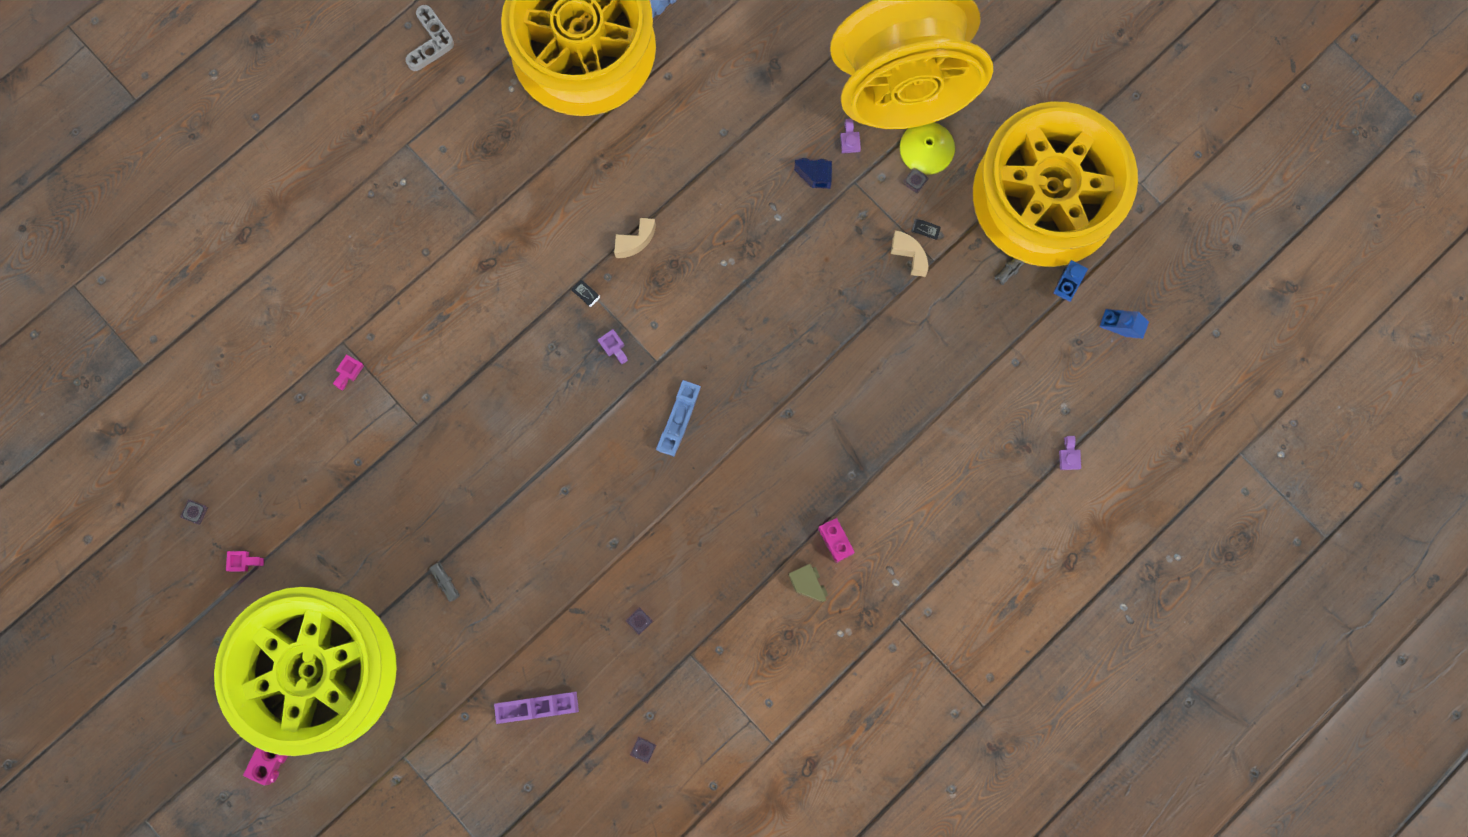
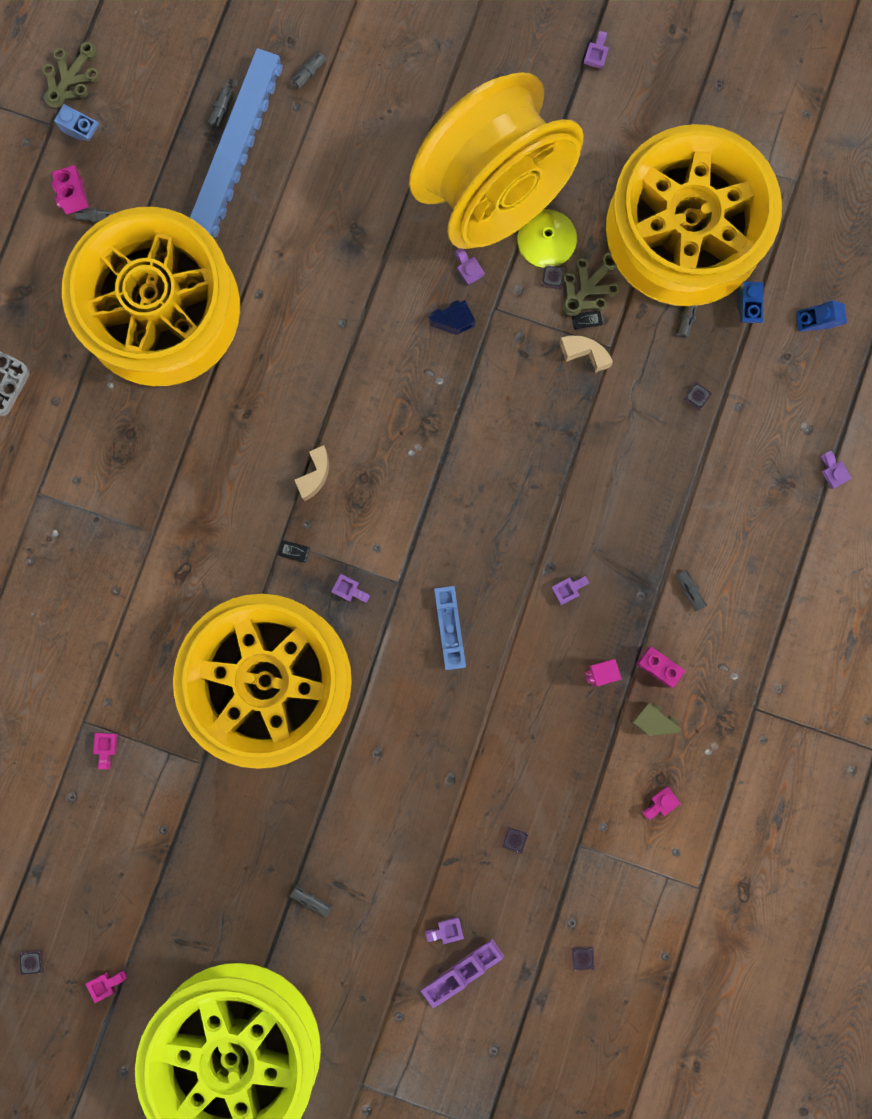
camera: 25 degrees left, 5 degrees up
none -> yellow wheel [173,594,352,769]
none -> medium lavender plate [425,917,464,944]
none -> medium lavender plate [551,576,589,605]
none -> olive plant [562,252,619,316]
none -> medium lavender plate [584,31,609,69]
none -> dark pink brick [585,659,621,687]
none -> dark pink plate [642,786,681,820]
none -> dark grey pin [676,570,707,612]
none -> tile [683,382,712,411]

